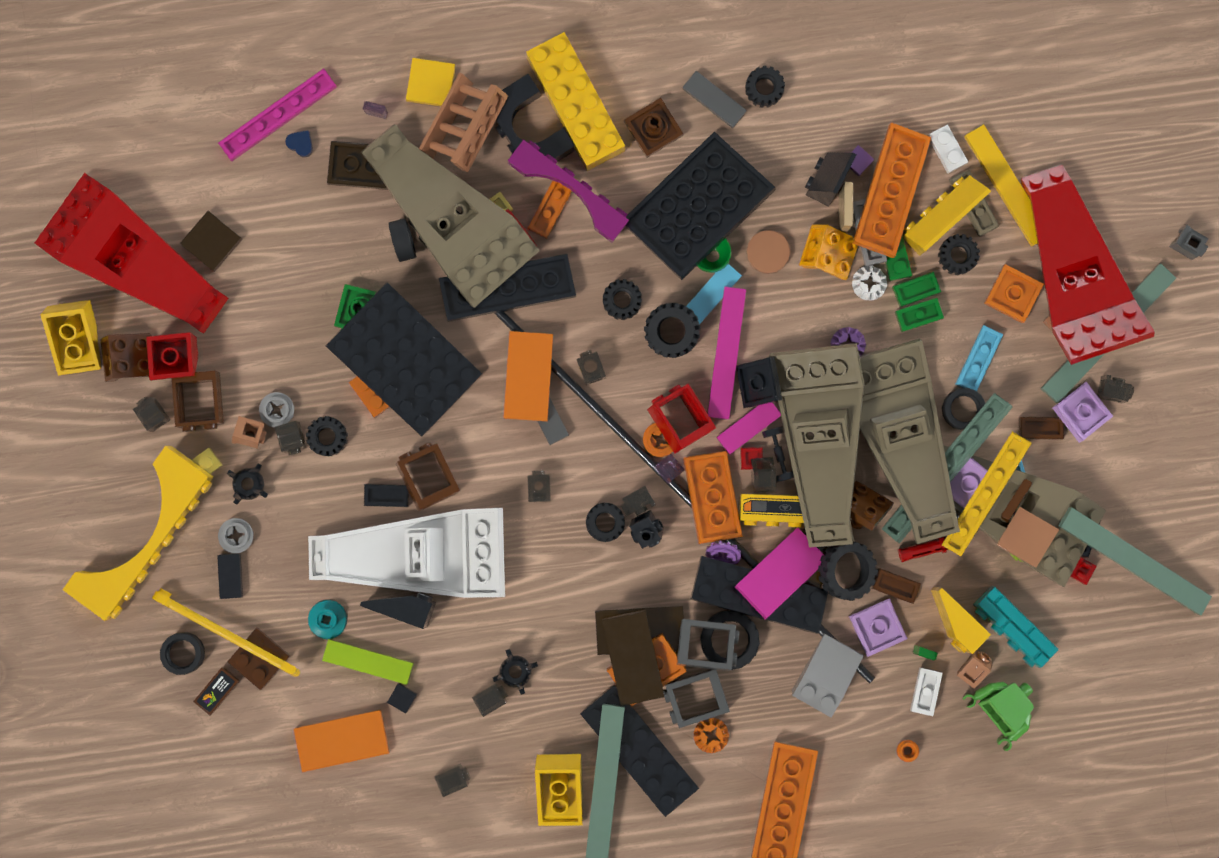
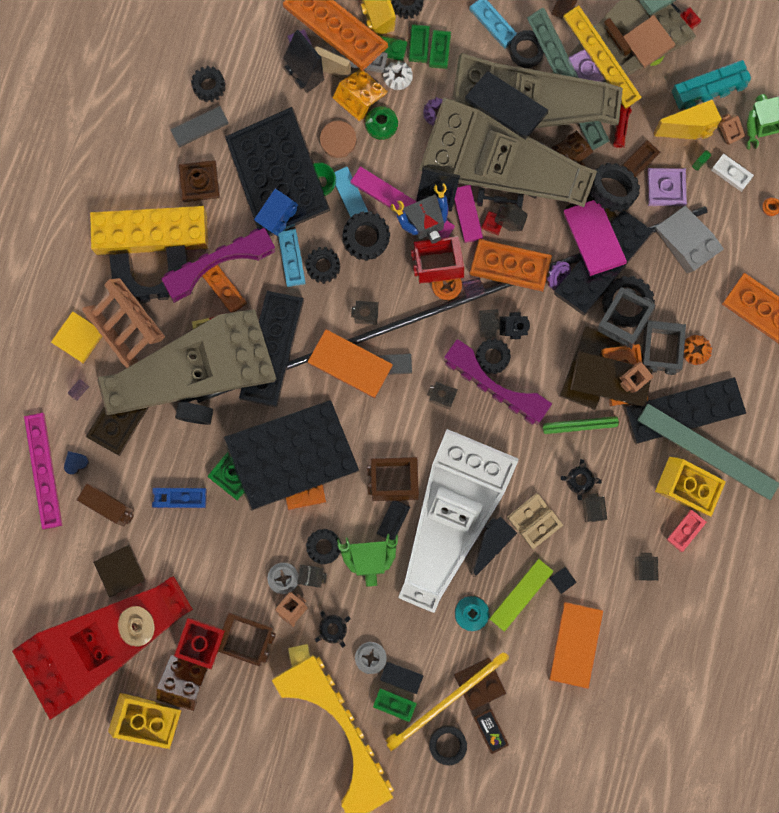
camera: 65 degrees left, 5 degrees down
clear smoke brick [133,397,171,432] -> none
brick [739,494,804,527] -> none
none -> reddish brown window [76,483,134,526]
none -> tan dish [118,606,154,646]
none -> blue plate [152,488,207,508]
none -> blue brick [254,188,298,236]
none -> medium azure tile [278,229,306,287]
none -> bright green torso [337,534,398,587]
none -> green piece [365,106,398,140]
none -> green plate [373,688,417,722]
none -> torso [390,183,449,243]
none -> magenta arch [443,339,552,425]
none -> black tile [465,71,548,140]
none -> tan slope [507,493,563,549]
none -> bright green axle [543,416,619,434]
none -> nougat brick [620,362,653,393]
none -> coral plate [666,510,707,552]

